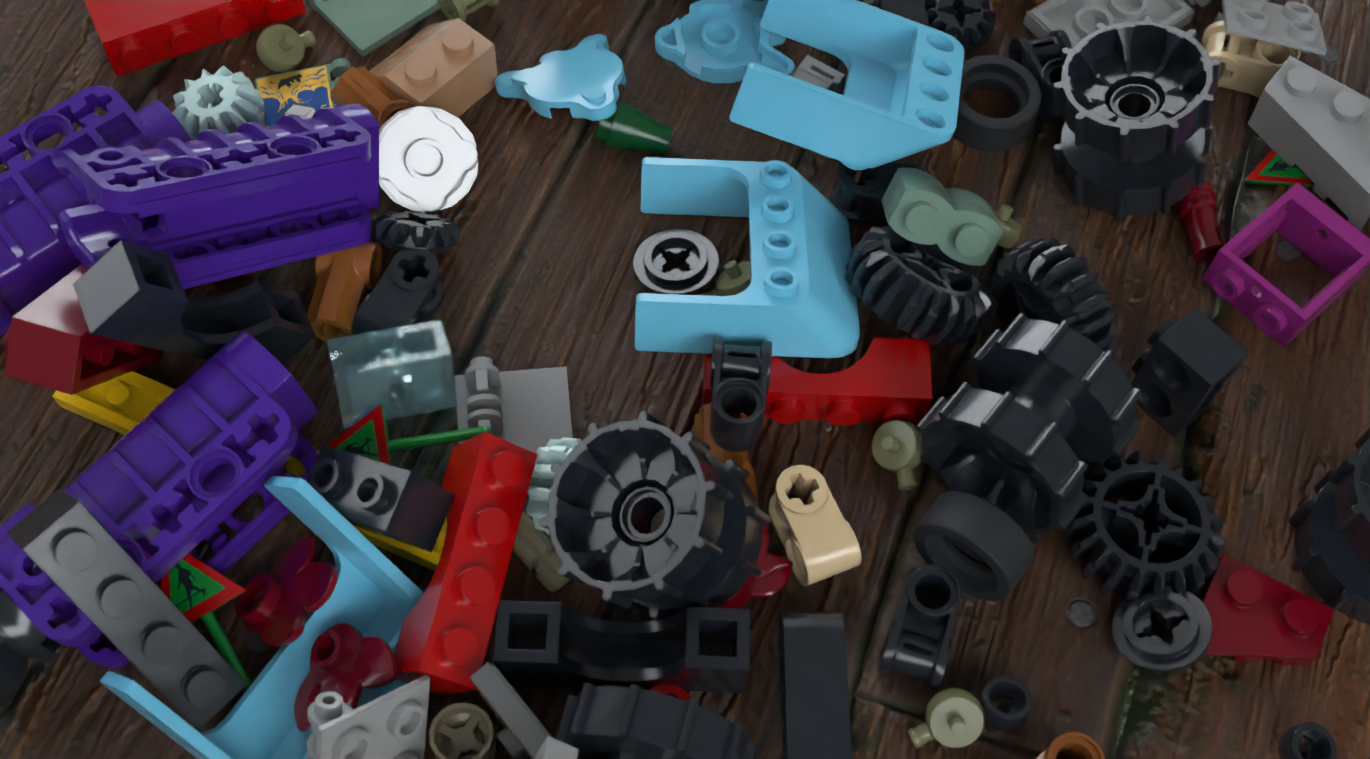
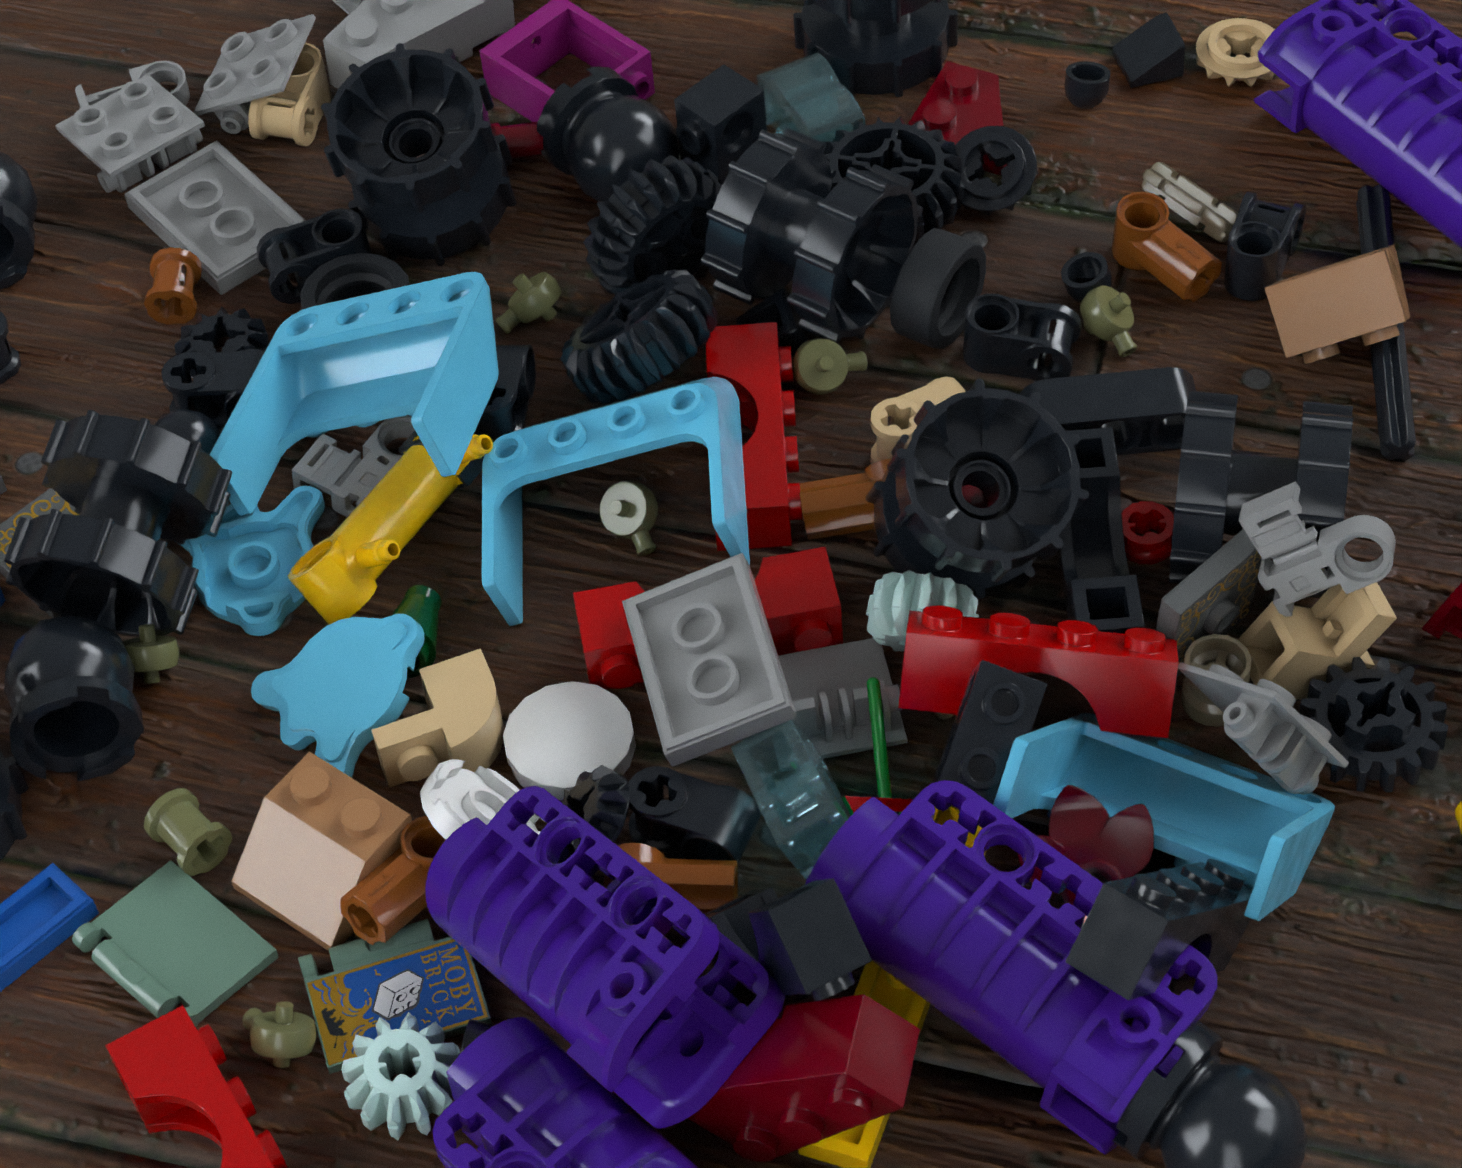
camera: 85 degrees left, 10 degrees down
dark red plate [294,623,397,732] -> none
gear [633,229,719,295] -> none
black piece [709,337,772,452] -> none
sand green brick [881,167,1004,265] -> none
none -> yellow piece [288,431,493,624]
none -> tan brick [371,648,504,788]
none -> white tile [503,681,636,801]
none -> black tile [537,67,679,202]
none -> red arch [573,546,843,689]
none -> light grey tile [622,553,797,767]
none -> clear light blue brick [756,53,865,142]

